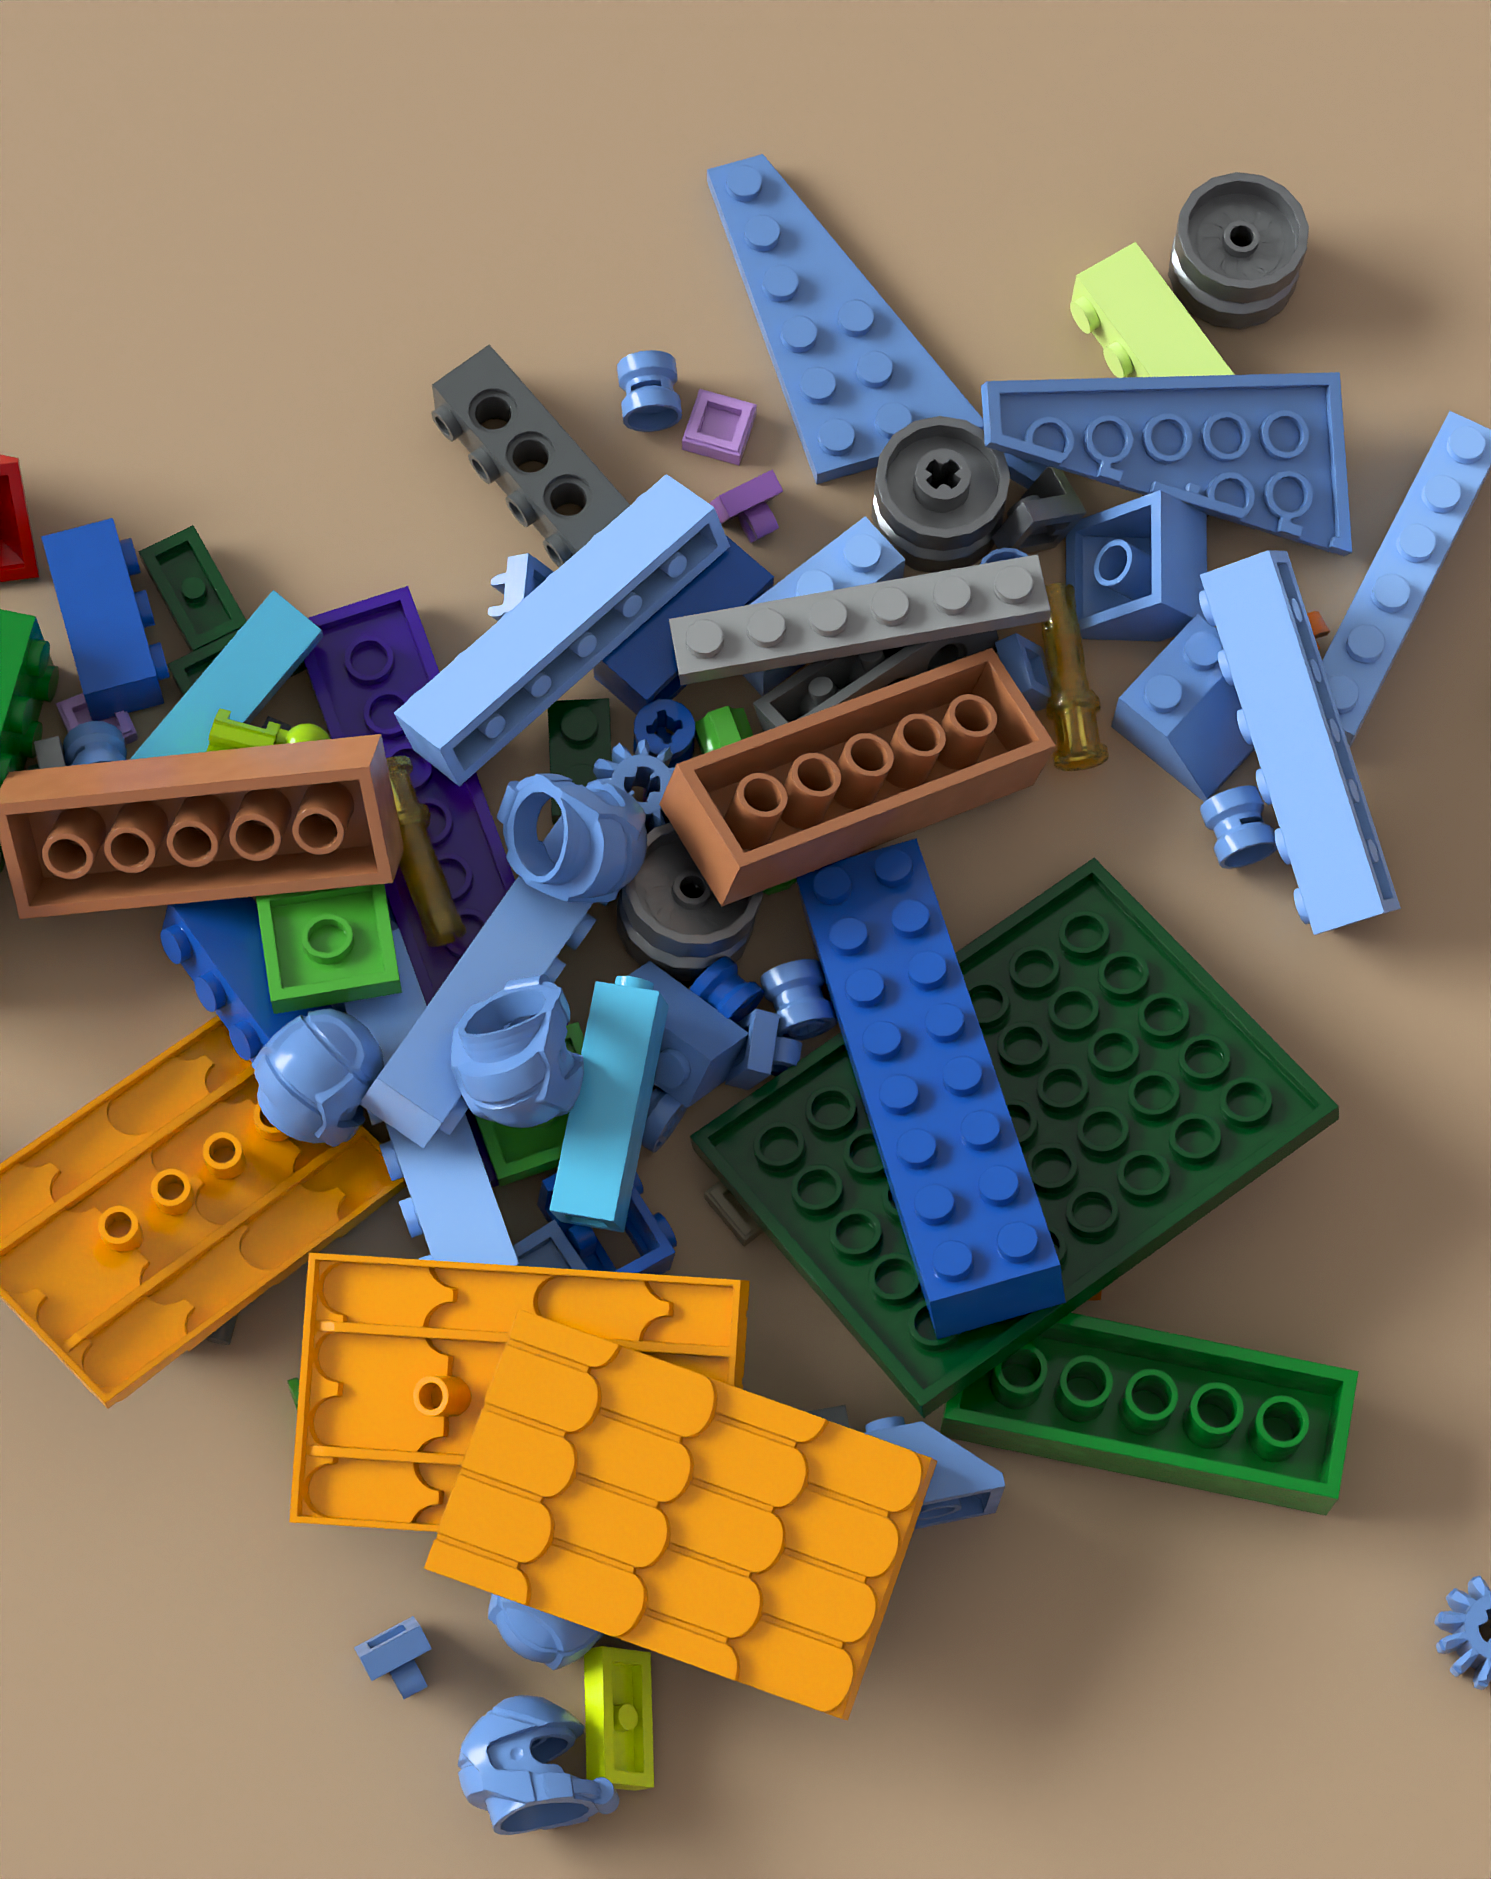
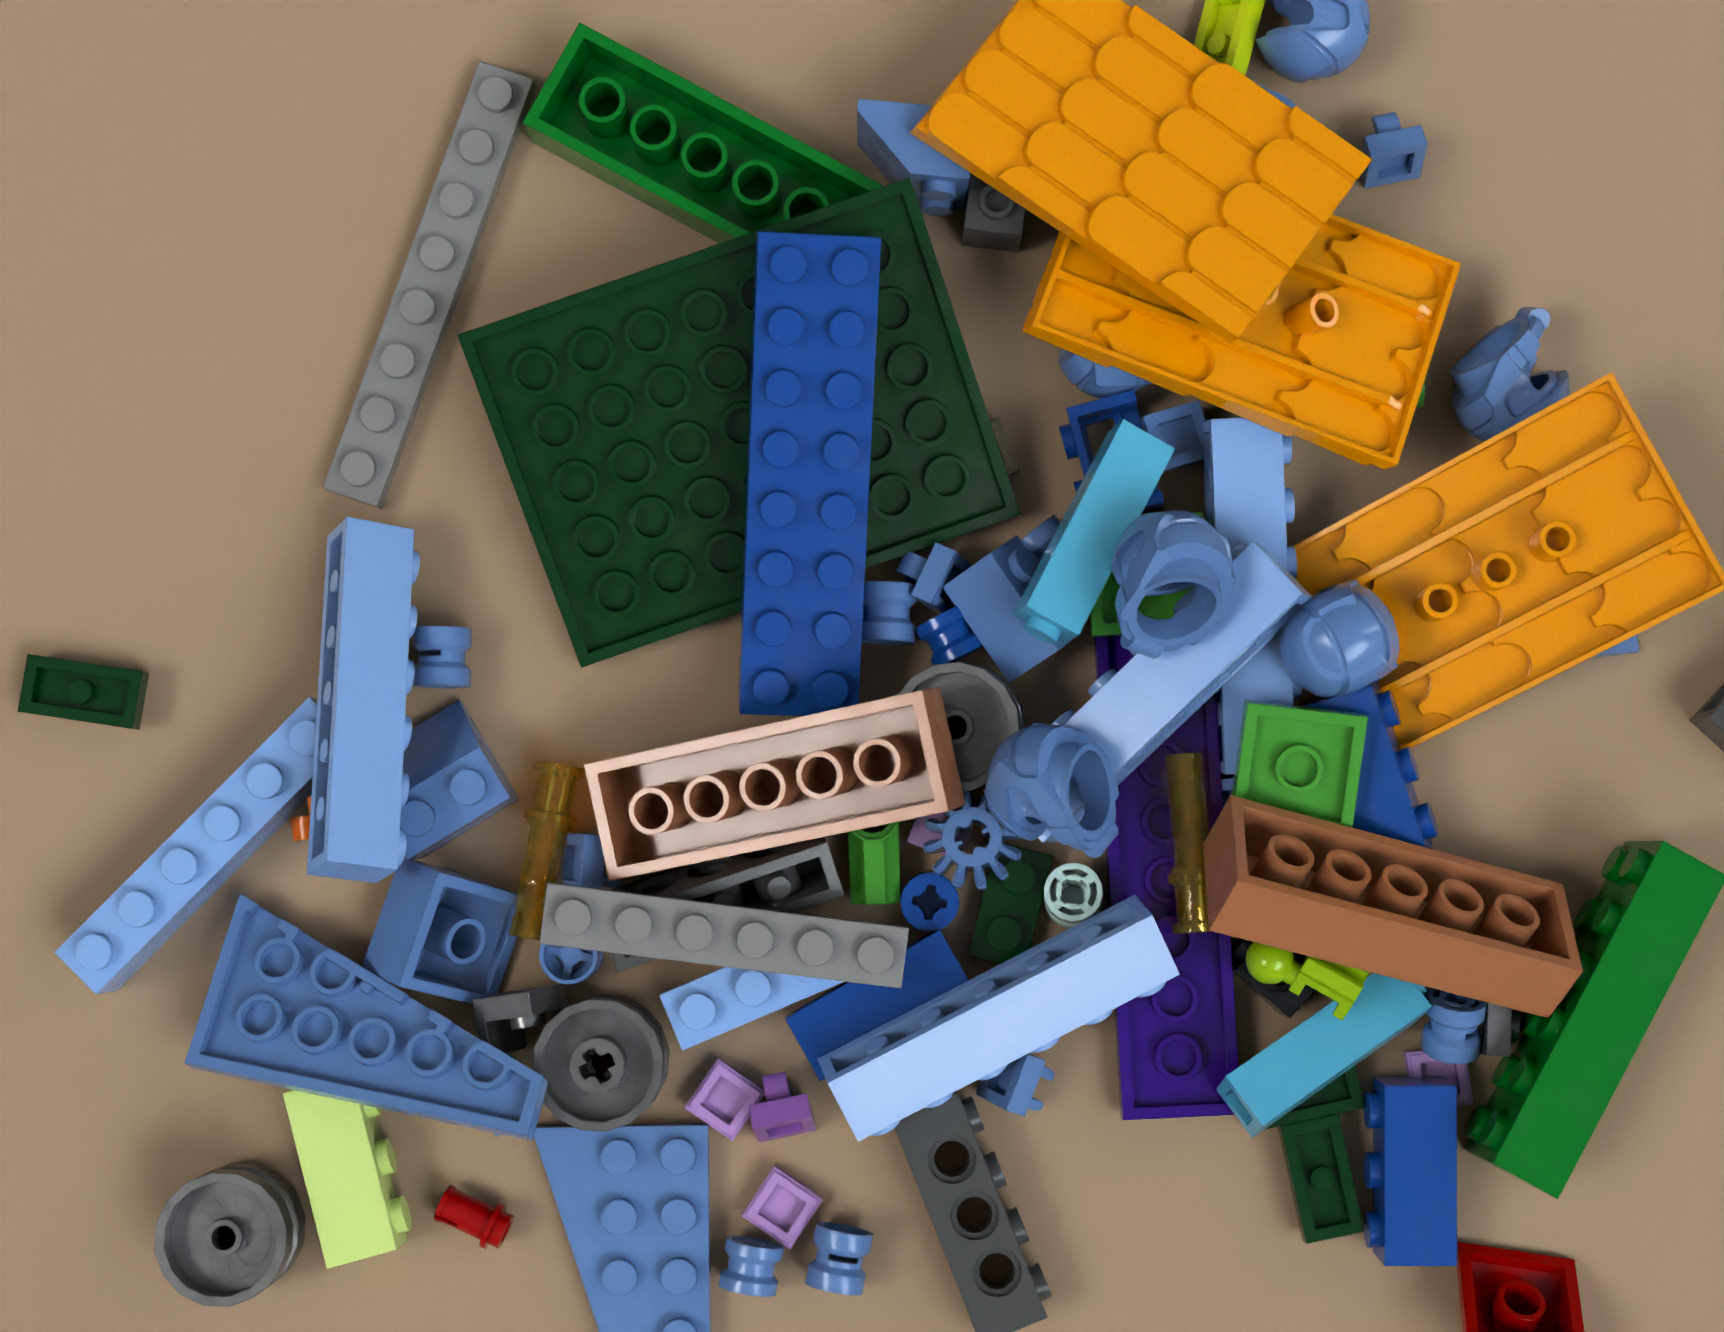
camera: 160 degrees left, 15 degrees up
none -> light grey plate [323,61,536,509]
none -> red pin [433,1185,514,1249]
none -> lavender tile [684,1058,765,1141]
none -> medium blue wheel [718,1235,784,1297]
none -> light aqua wheel [1044,863,1103,929]
none -> medium blue helmet [1449,307,1570,442]

